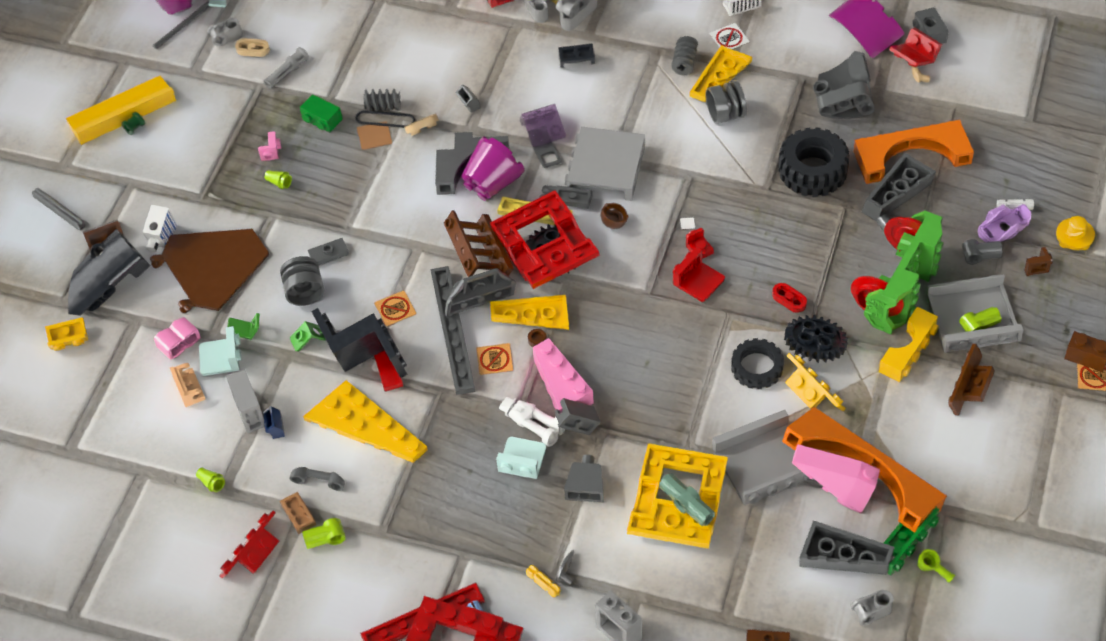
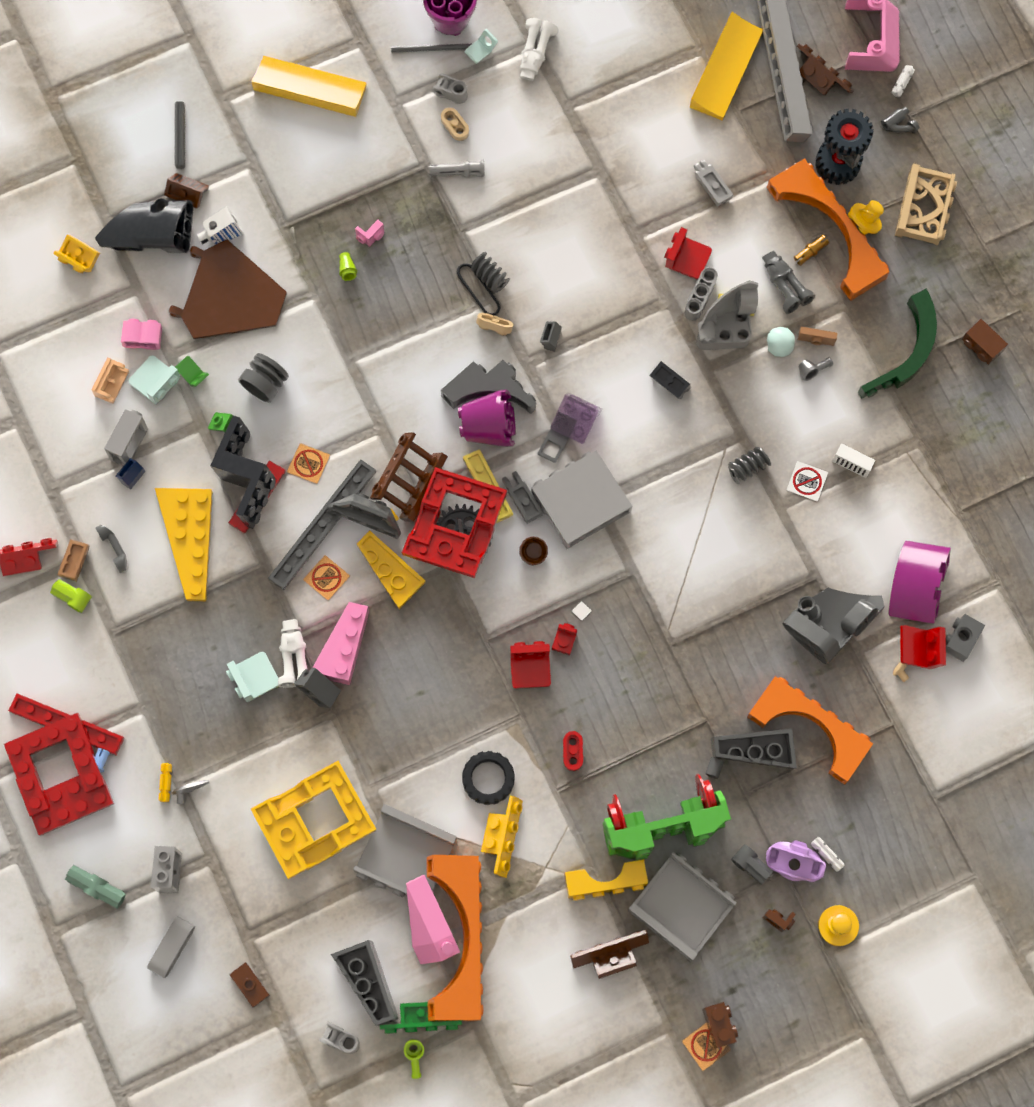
camera: 40 degrees right, 20 degrees up
dark green bush [121,112,145,135] -> none
lime cone [196,467,225,492] -> none
green brick [300,94,343,133] -> none
dark grey plate [308,238,349,265] -> none
medium nougat sticker [357,121,392,150] -> none
reddish brown tile [528,329,547,347] -> none
dark grey torso [564,455,604,503] -> none
sand green piece [659,473,715,526] -> none
yellow wing [690,46,752,102] -> none
dark grey wheel [706,80,747,124] -> none
black tyre [778,127,850,197] -> none
black gear [784,315,848,363] -> none
lime piece [959,307,1002,332] -> none

